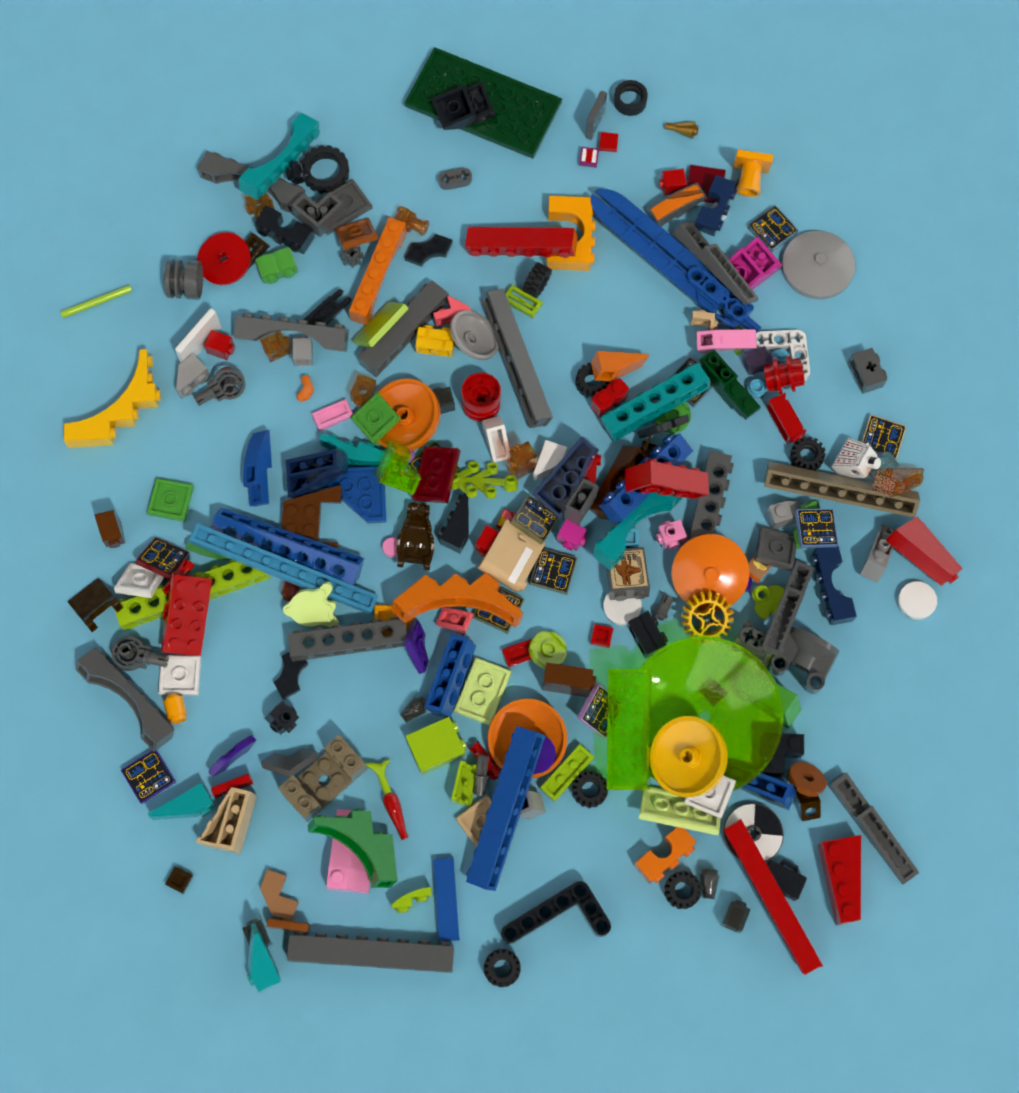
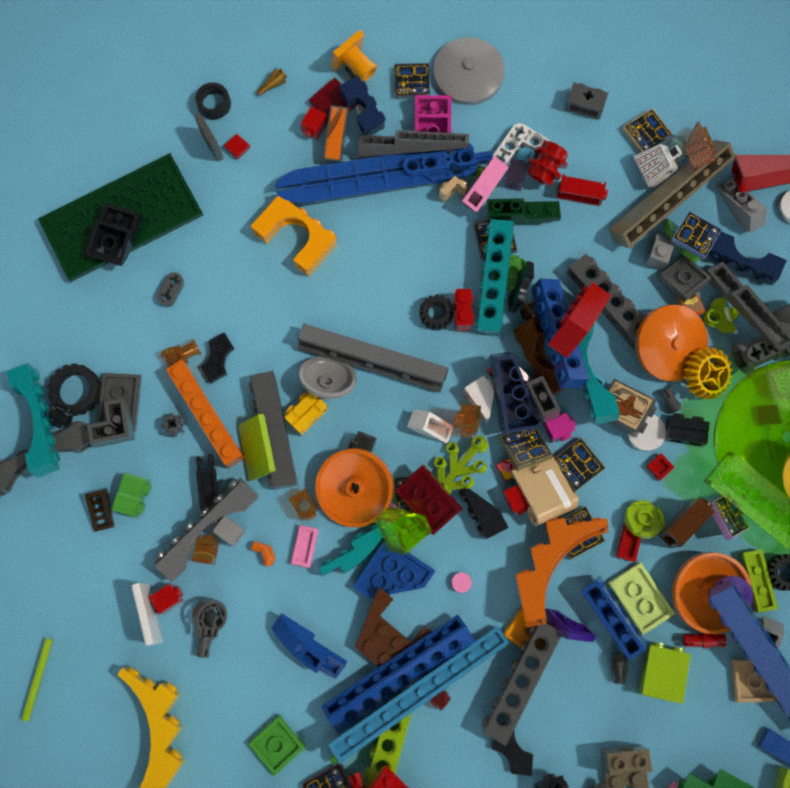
camera: 50 degrees left, 5 degrees up
dark grey wheel [164,259,203,300] -> none
light grey slope [176,354,210,399] -> none
red piece [197,232,251,286] -> none
clear orange brick [244,193,275,220] -> none
black arch [255,206,315,254] -> none
yellowish green tile [283,582,339,628] -> none
dark blue wedge [286,449,348,499] -> none
dark orange tile [335,218,378,250] -> none
bright green tile [350,392,401,445] -> none
red piece [366,759,409,840] -> none
dark brown animal [396,502,434,571] -> none
coral slope [433,296,471,327] -> none
coral slope [436,607,474,636] -> none
lime hinge [451,760,477,807] -> none
red wheel [462,373,501,422] -> none
red brick [465,227,578,258] -> none
dark grey axle [473,755,489,796] -> none
lime tile [505,285,543,319] -> none
black tyre [522,262,552,298] -> none
tile [579,147,599,168] -> none
orange slope [591,351,649,381] -> none
bright pink brick [656,520,687,550] -> none
medium azure plate [747,379,766,397] -> none
black tyre [789,436,826,471] -> none

